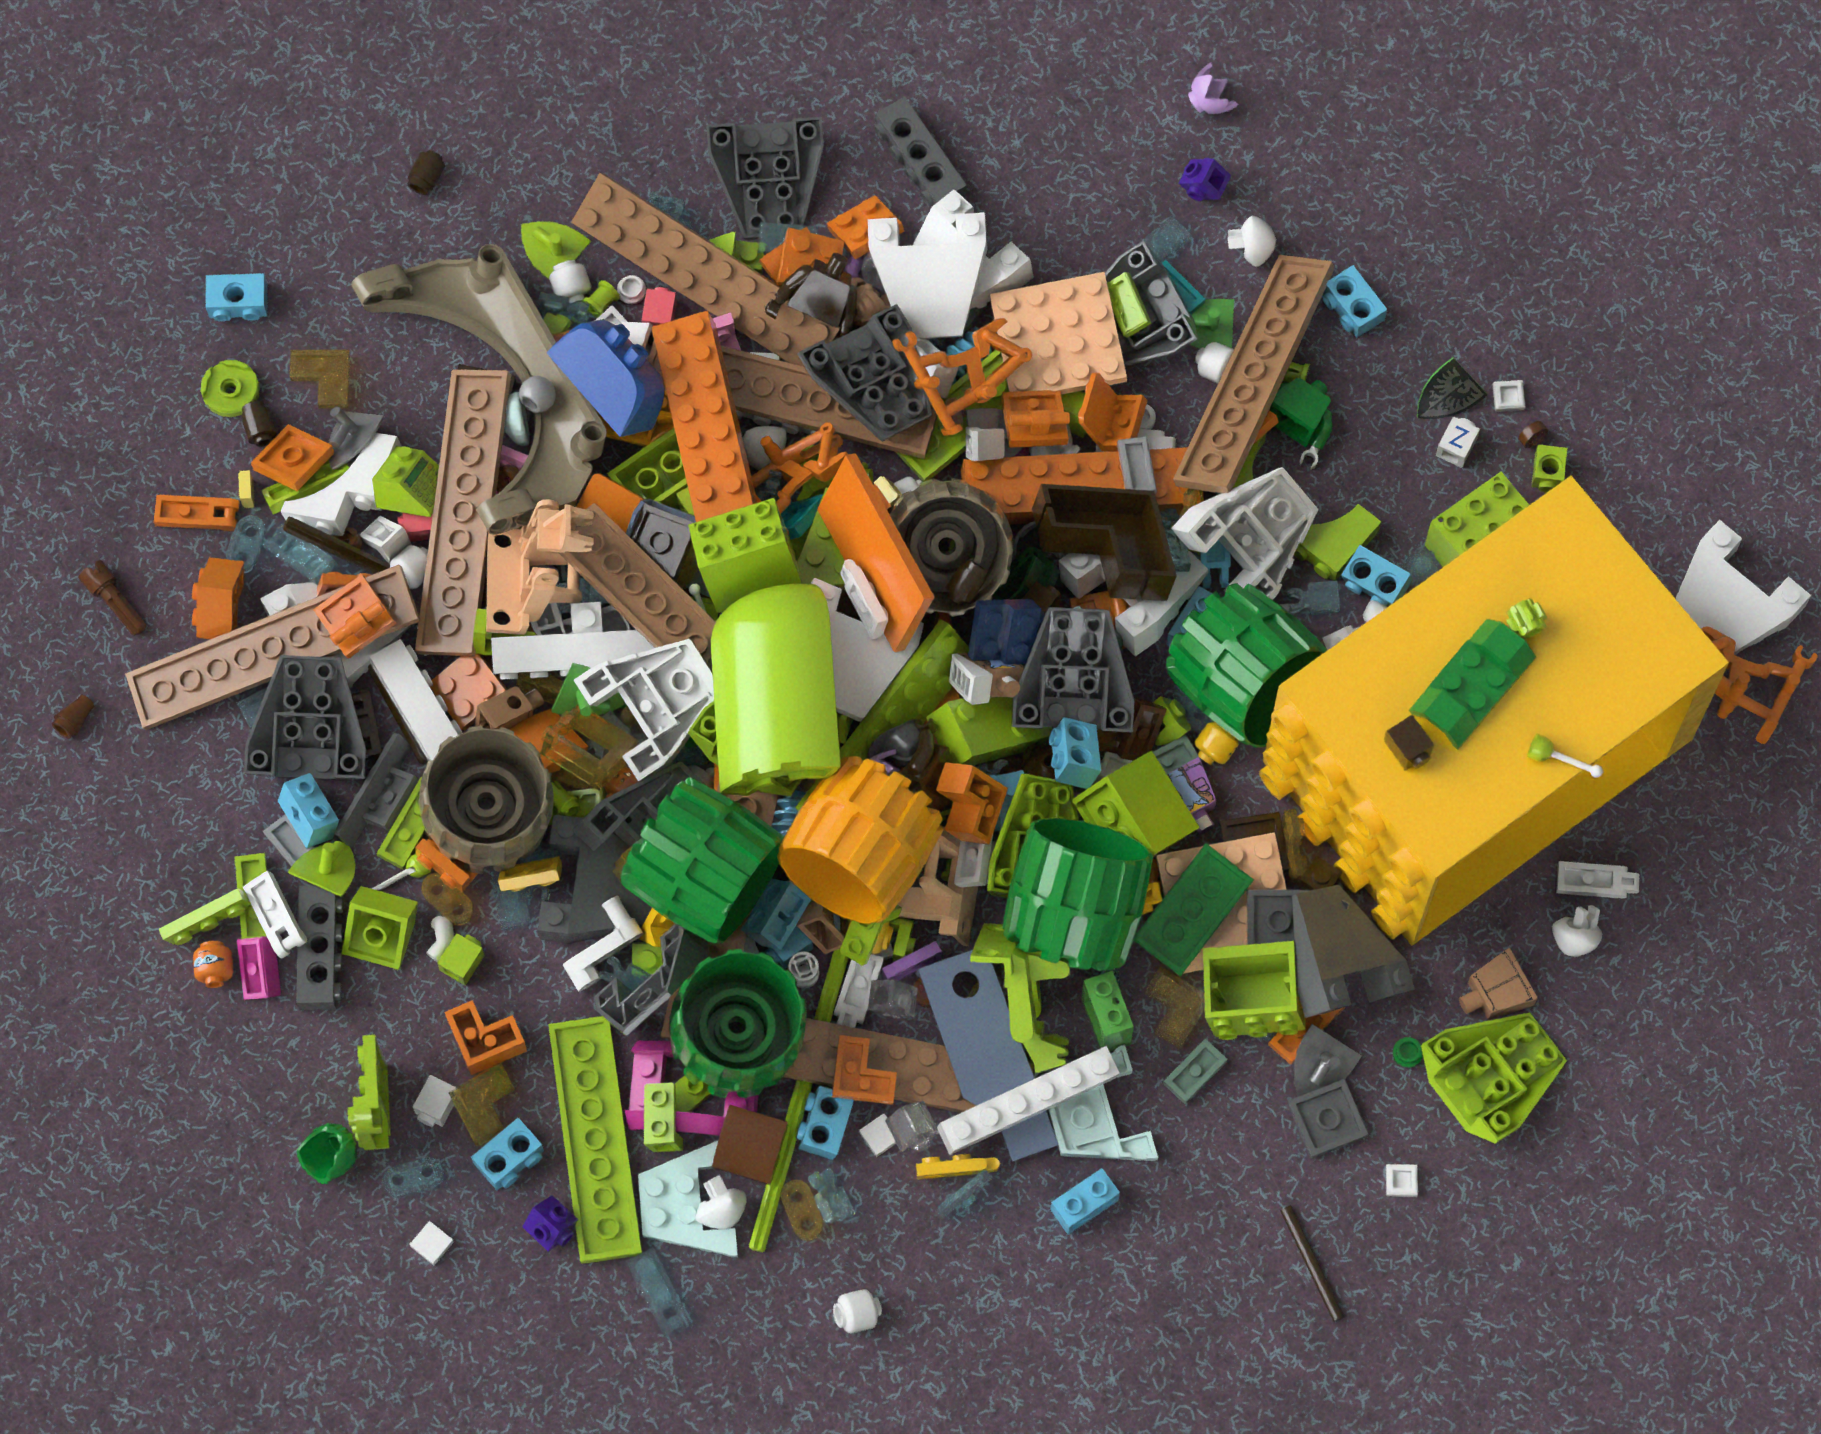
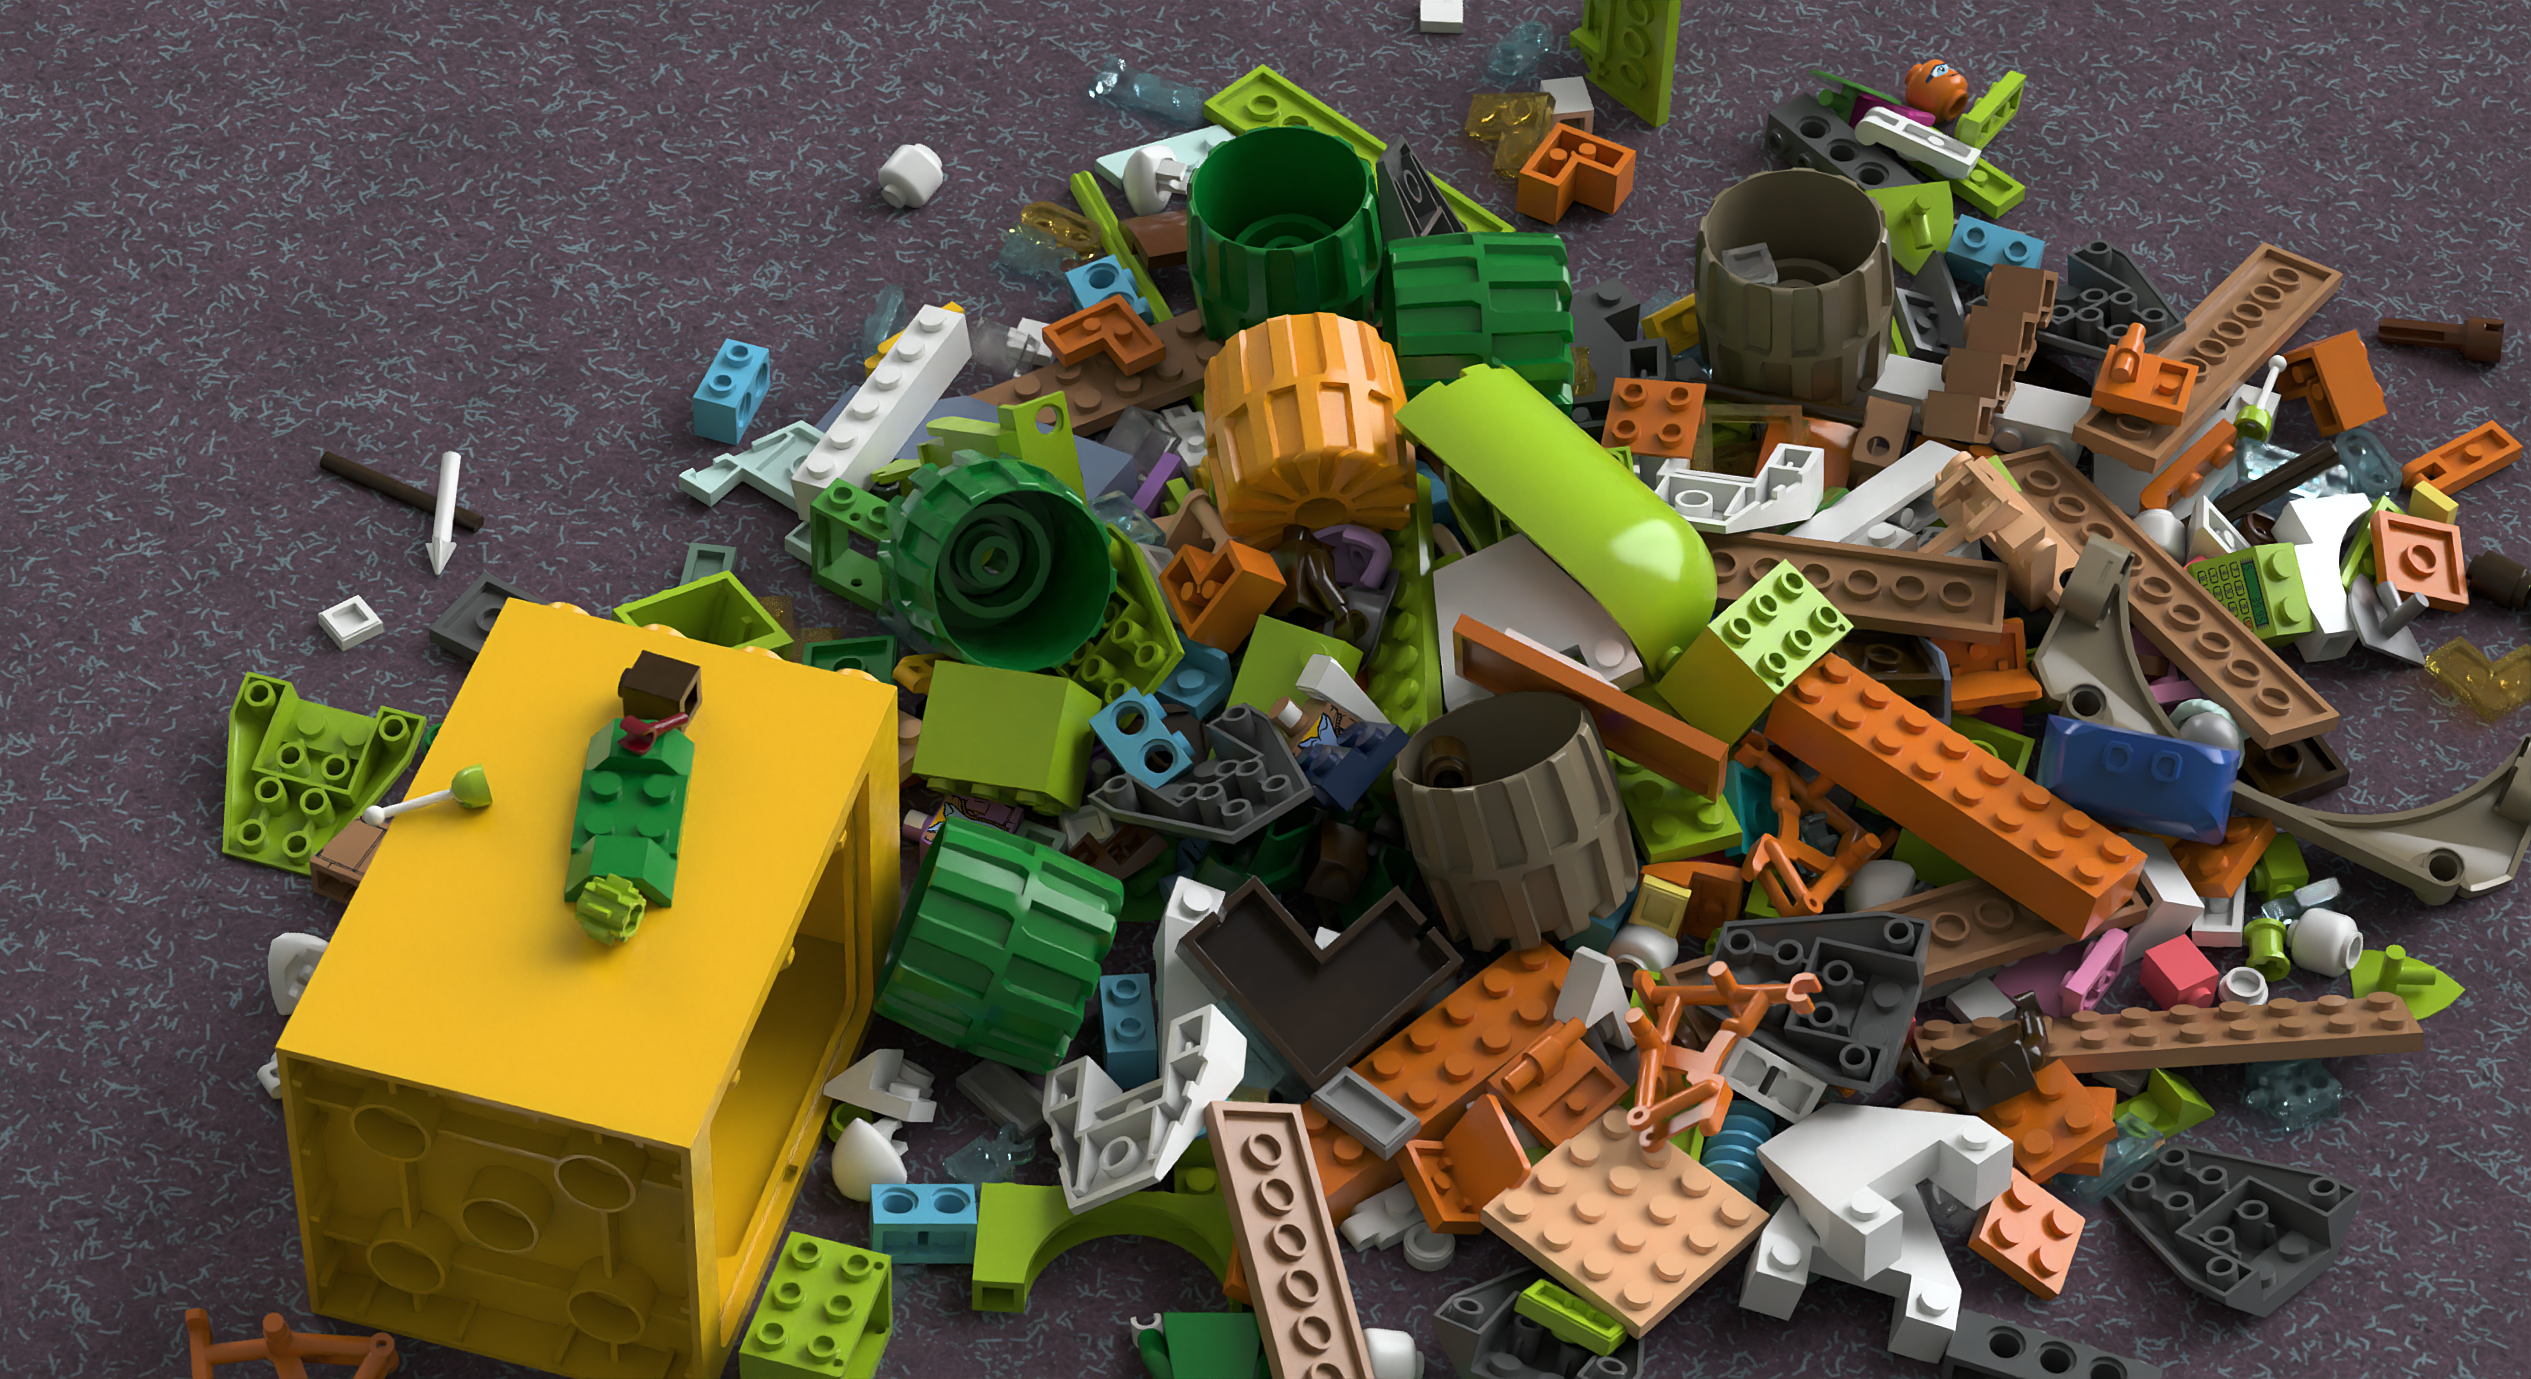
camera: 140 degrees right, 25 degrees down
reddish brown cone [52,694,95,739] -> none
lime brick [437,933,485,986] -> none
medium azure brick [471,1118,544,1190] -> none
dark purple brick [522,1195,578,1251] -> none
none -> white piece [425,452,461,576]
none -> dark red hand [617,712,688,755]
none -> clear light blue plate [1087,490,1166,548]
none -> orange hinge [1601,377,1707,460]
none -> dark brown bar [1687,377,1868,428]
none -> clear tile [1722,242,1778,287]
none -> bright green shield [1808,69,1902,124]
none -> medium nougat brick [1919,263,2059,444]
none -> lime hinge [2233,355,2287,445]

